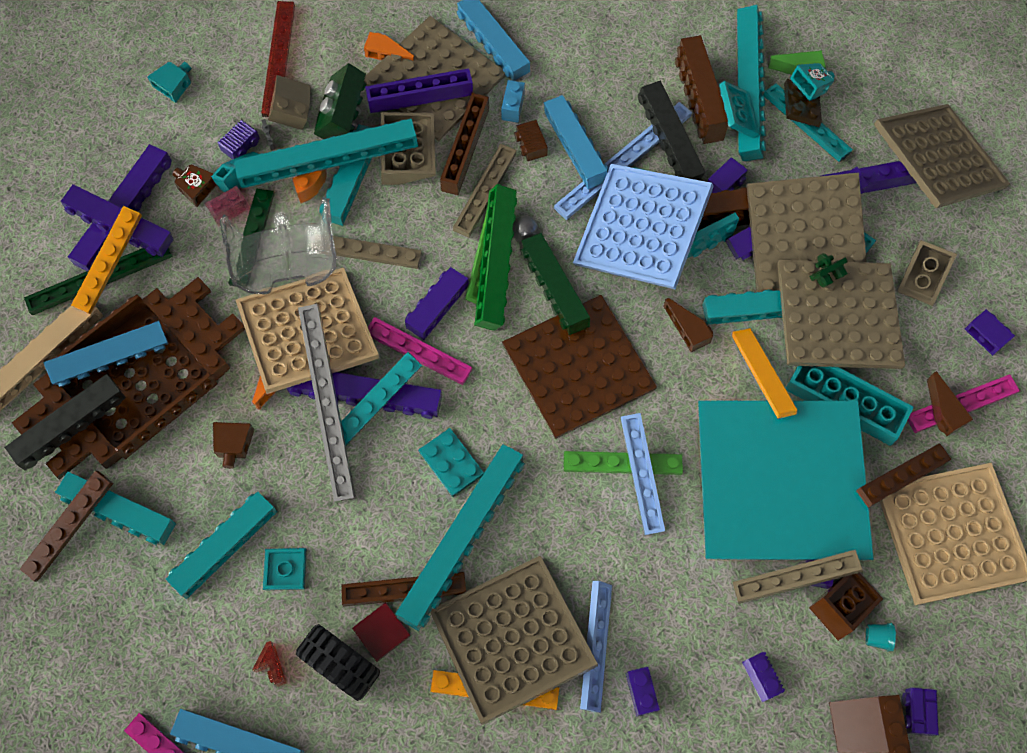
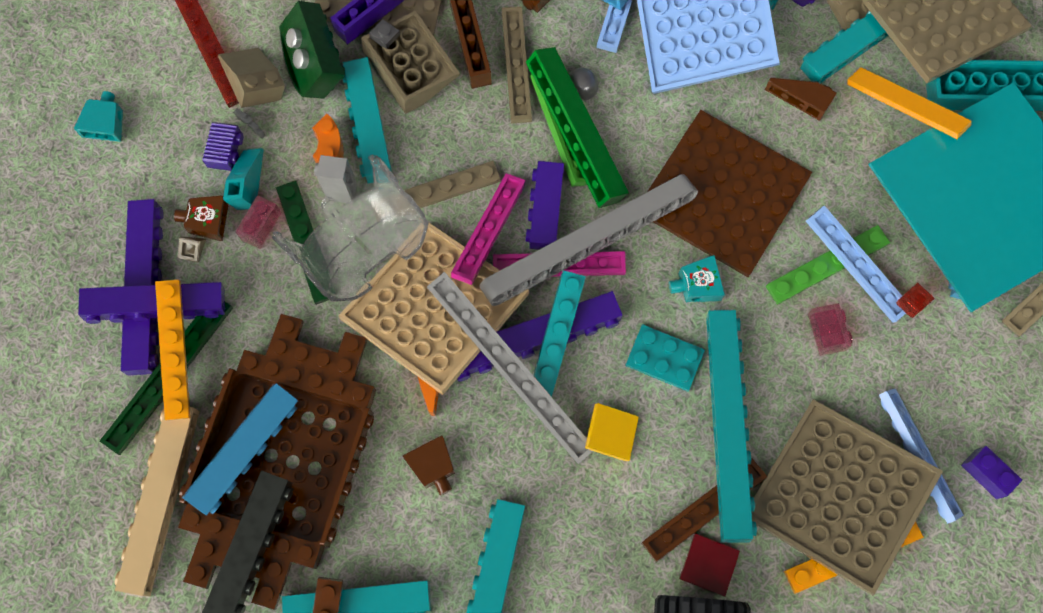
camera: 30 degrees left, 5 degrees up
teal brick [234,119,418,188] -> none
teal tile [263,548,307,590] -> none
dark green brick [520,233,590,336] -> none
none -> dark tan slope [177,237,206,263]
none -> light grey brick [314,155,357,204]
none -> flat silver plate [369,19,400,49]
none -> dark pink plate [451,173,526,285]
none -> light grey beam [480,174,698,306]
none -> yellow tile [585,403,639,462]
none -> teal torso [668,255,725,302]
none -> clear pink brick [808,303,852,356]
none -> clear red slope [896,282,935,318]

